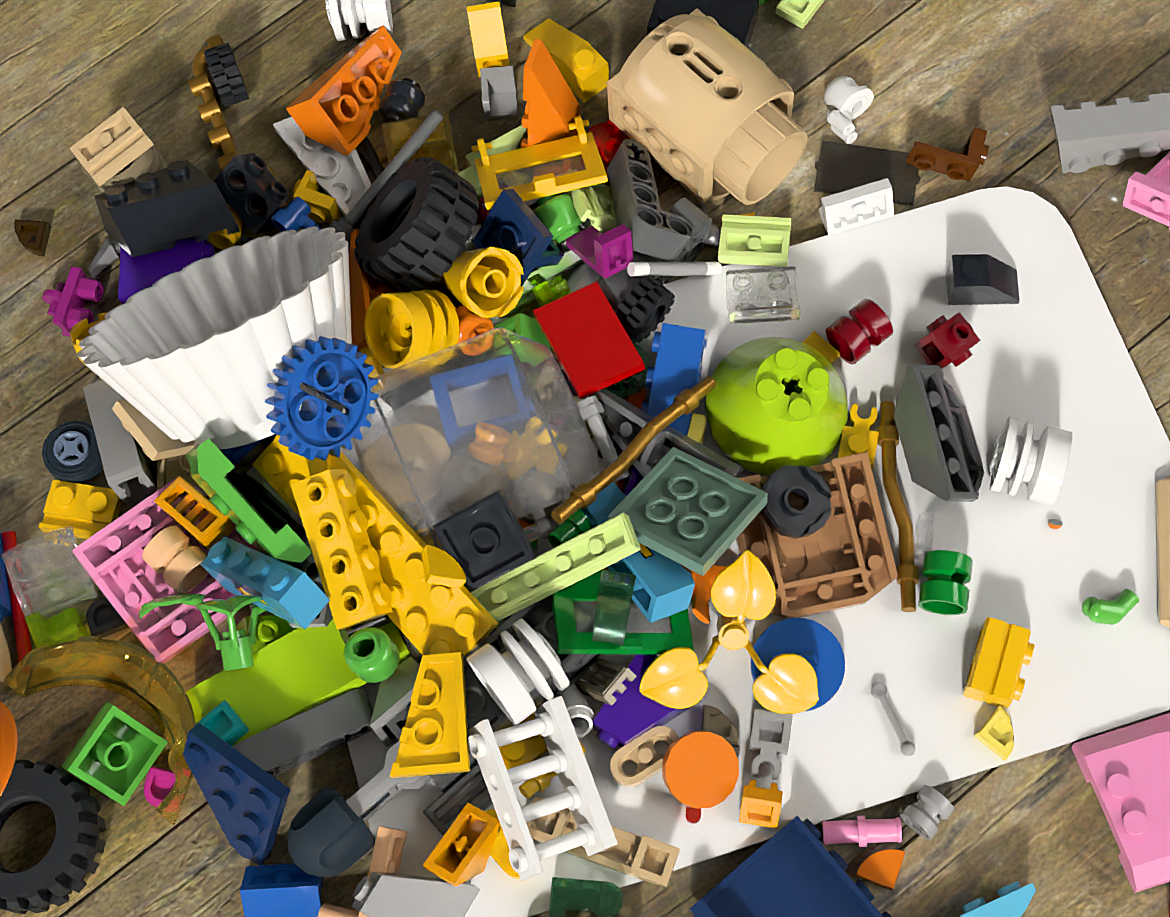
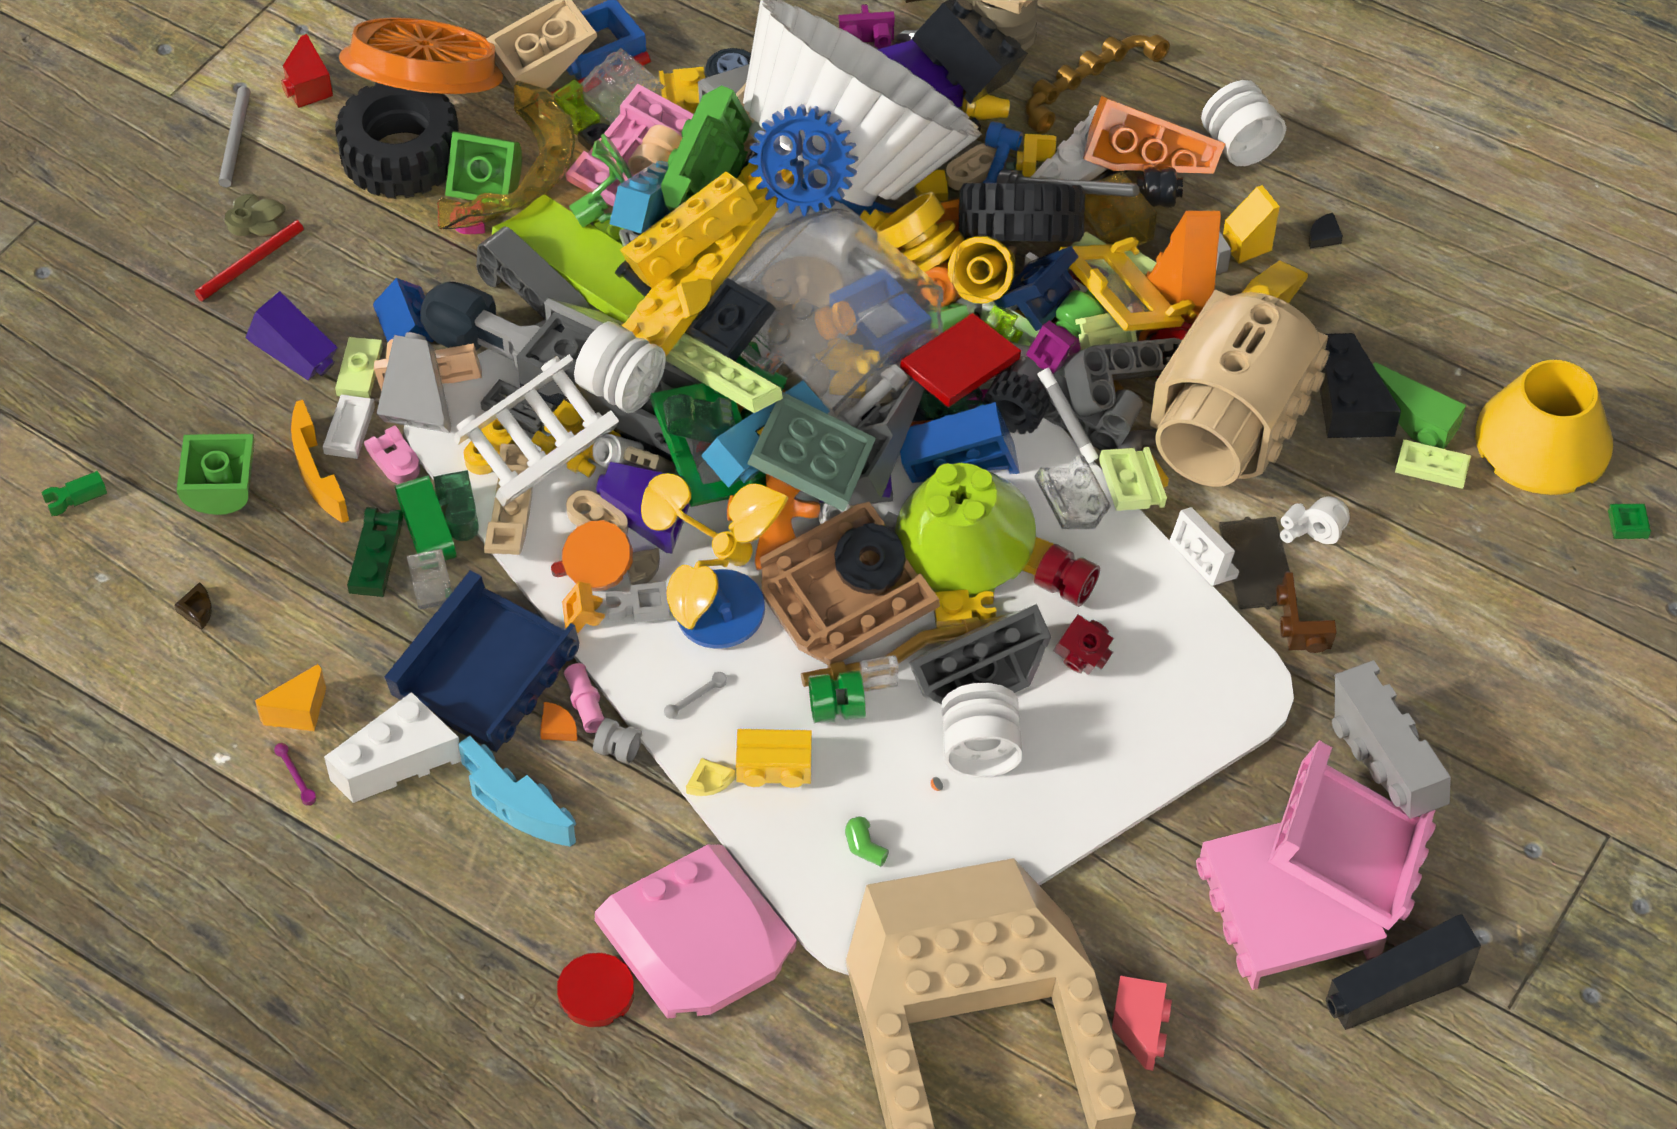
camera: 65 degrees right, 15 degrees down
dark blue plate [183,723,290,865] -> none
teal tile [196,700,250,746] -> none
black tyre [203,42,250,107] -> none
black brick [213,153,293,234] -> none
bright green head [344,627,400,683] -> none
yellow wing [389,652,470,778] -> none
light orange slope [423,803,500,887] -> none
pearl gold bar [551,376,716,524] -> none
light yellow tile [687,413,707,445] -> none
black slope [946,254,1020,305] -> none

